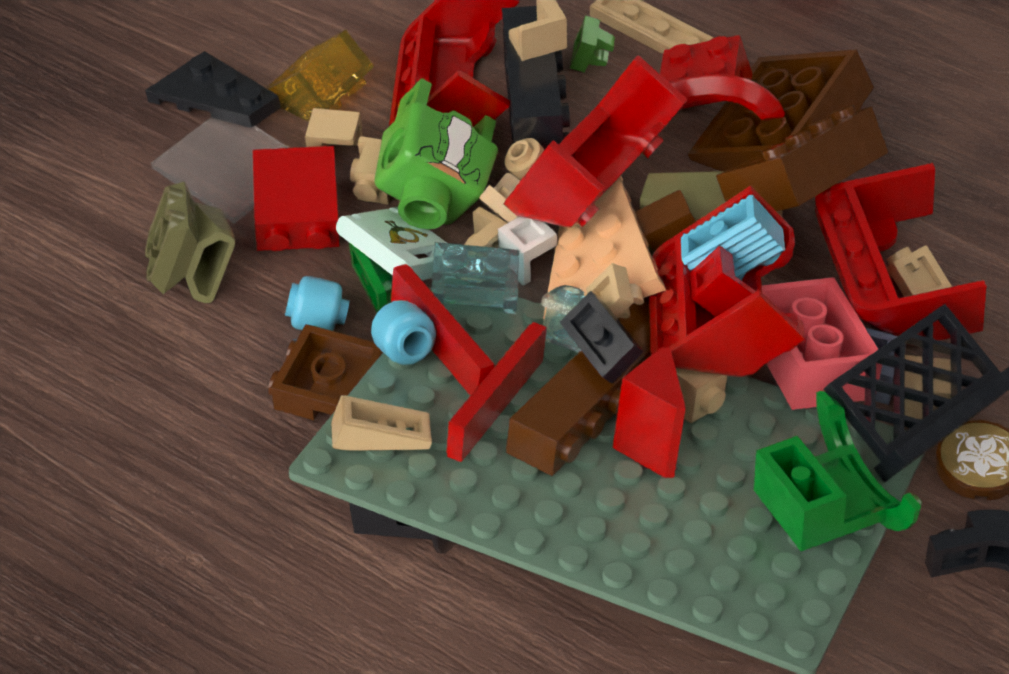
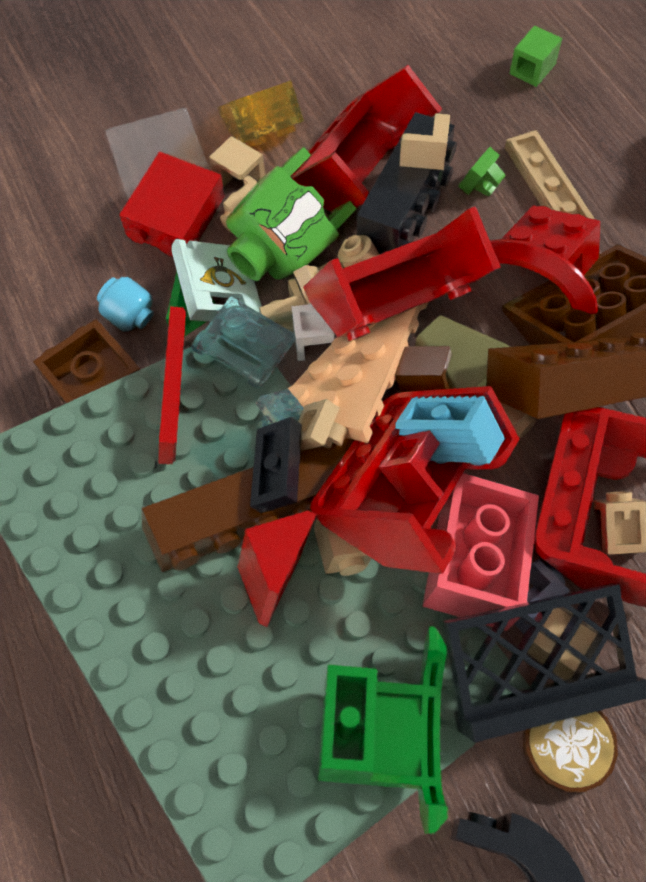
camera: 30 degrees right, 15 degrees up
black wing [145,51,281,128] -> none
olive piece [145,181,235,303] -> none
tan slope [331,395,432,450] -> none
medium azure head [371,300,436,365] -> none
red tile [446,322,547,462] -> none

